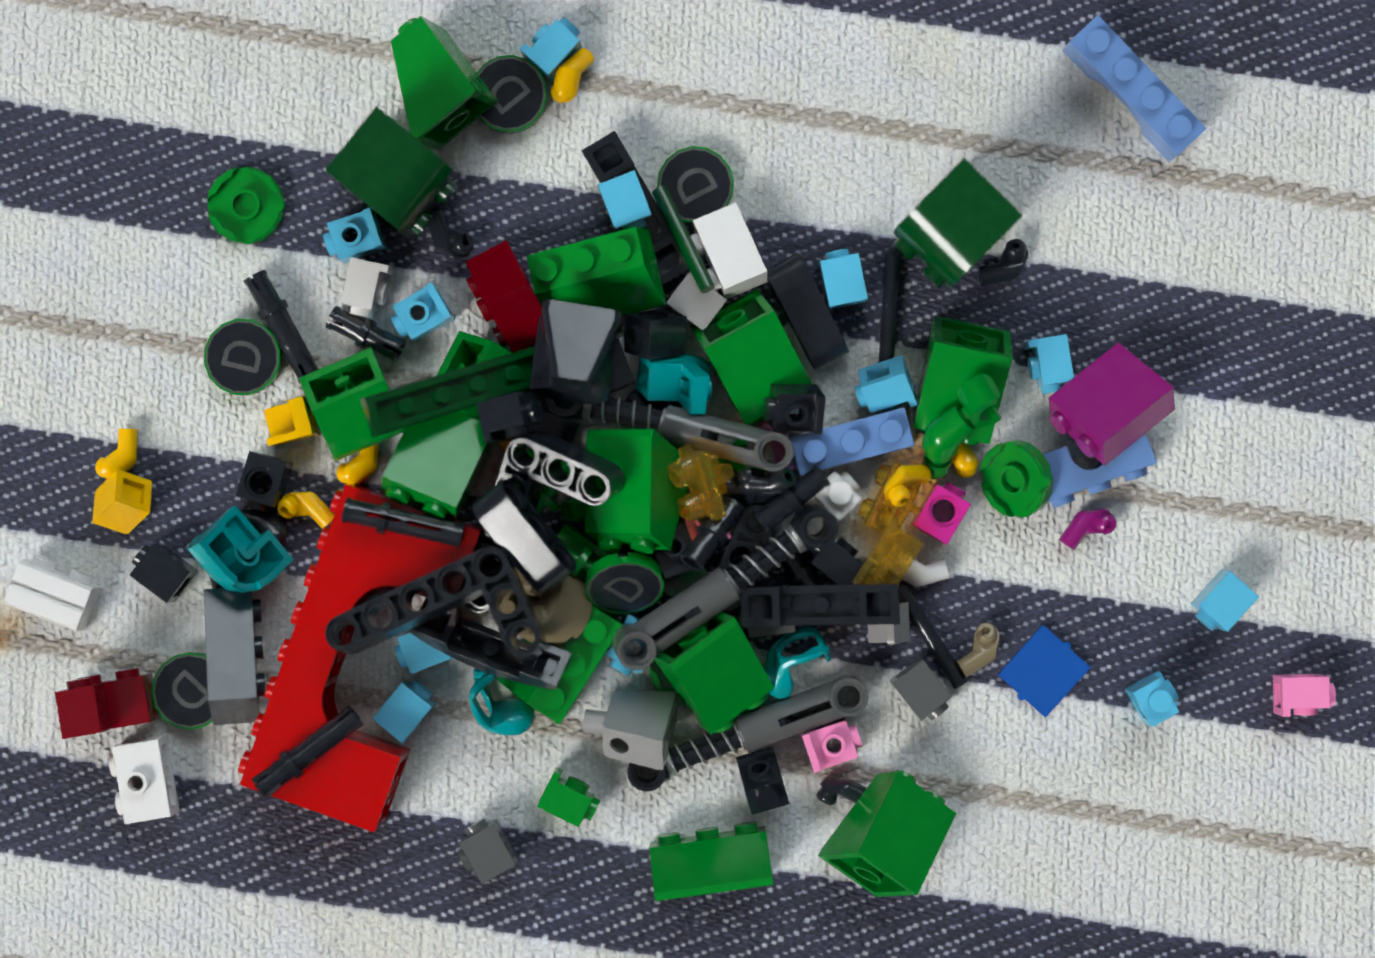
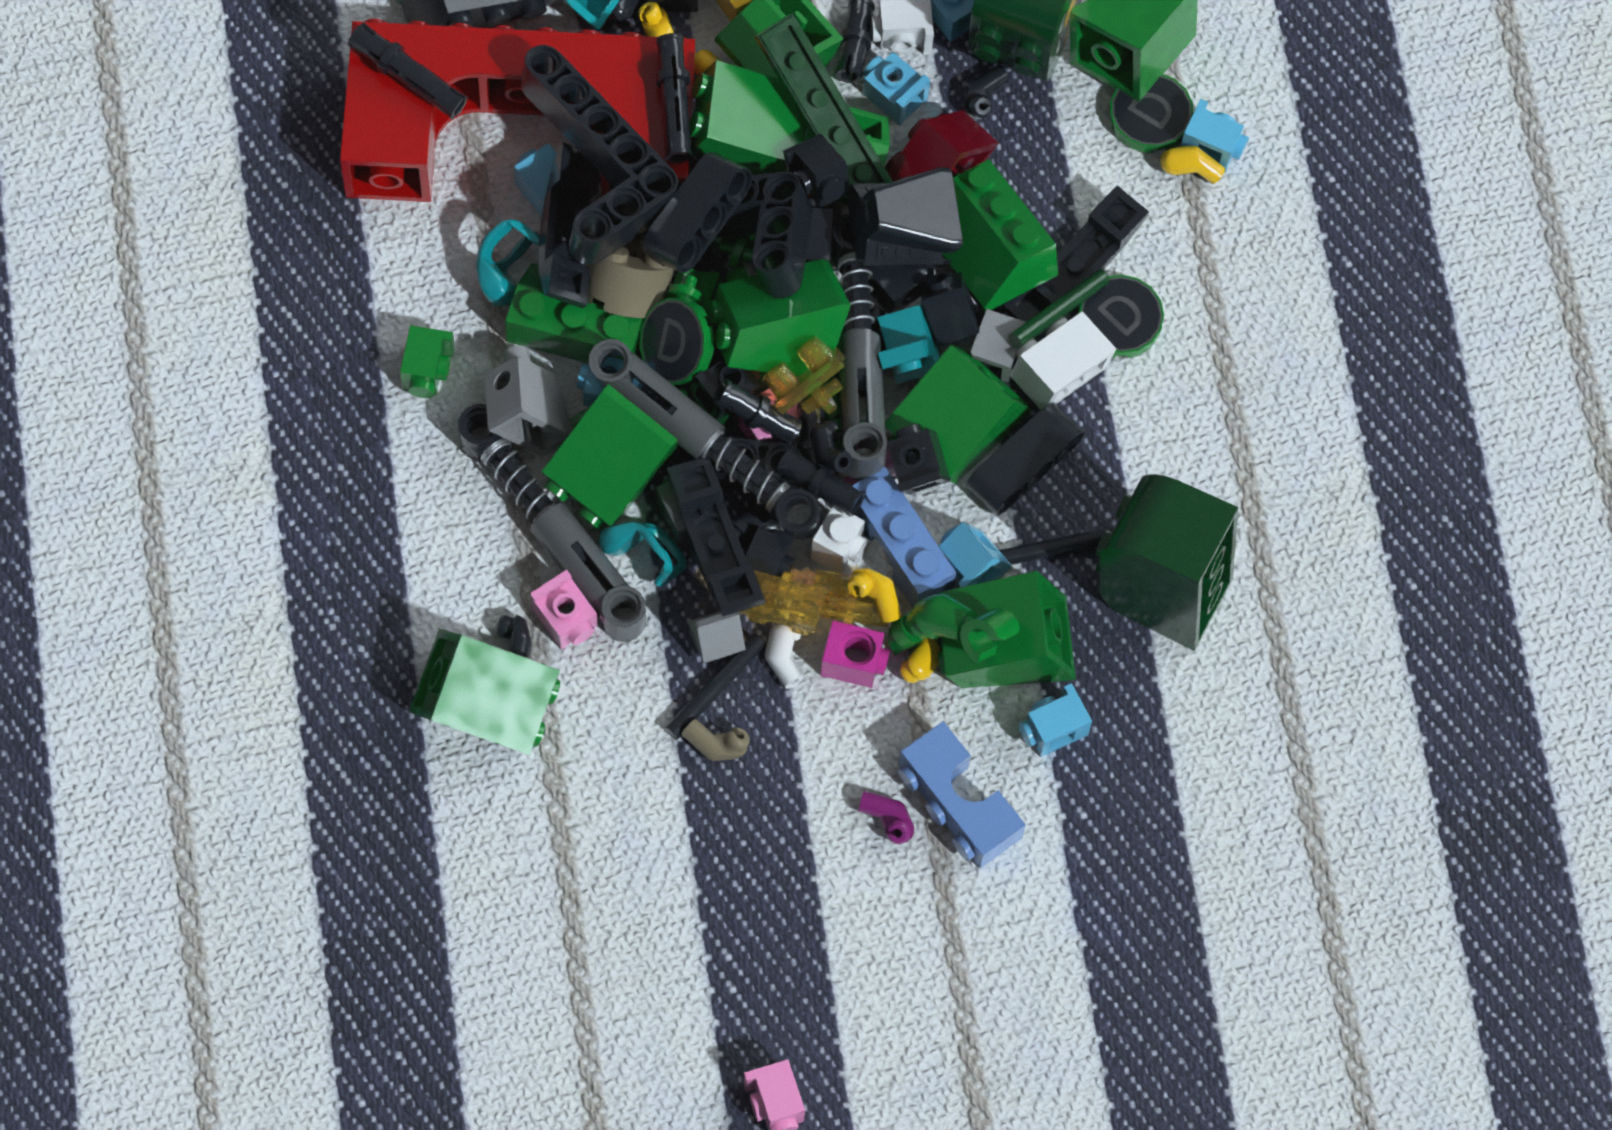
camera: 70 degrees right, 20 degrees down
medium azure brick [372,679,436,743] -> none
dark grey brick [458,818,519,884] -> none
medium azure brick [598,170,652,230] -> none
green slope [649,821,774,901] -> none
black brick [736,746,789,815] -> none
medium azure brick [818,249,868,310] -> none
dark grey brick [890,657,952,721] -> none
black arm [978,239,1028,286] -> none
green tile [980,439,1053,518] -> none
blue piece [997,624,1091,718] -> none
magenta brick [1048,343,1175,466] -> none
medium blue arch [1062,15,1206,162] -> none
medium azure brick [1125,670,1179,727] -> none
medium azure brick [1191,569,1259,632] -> none

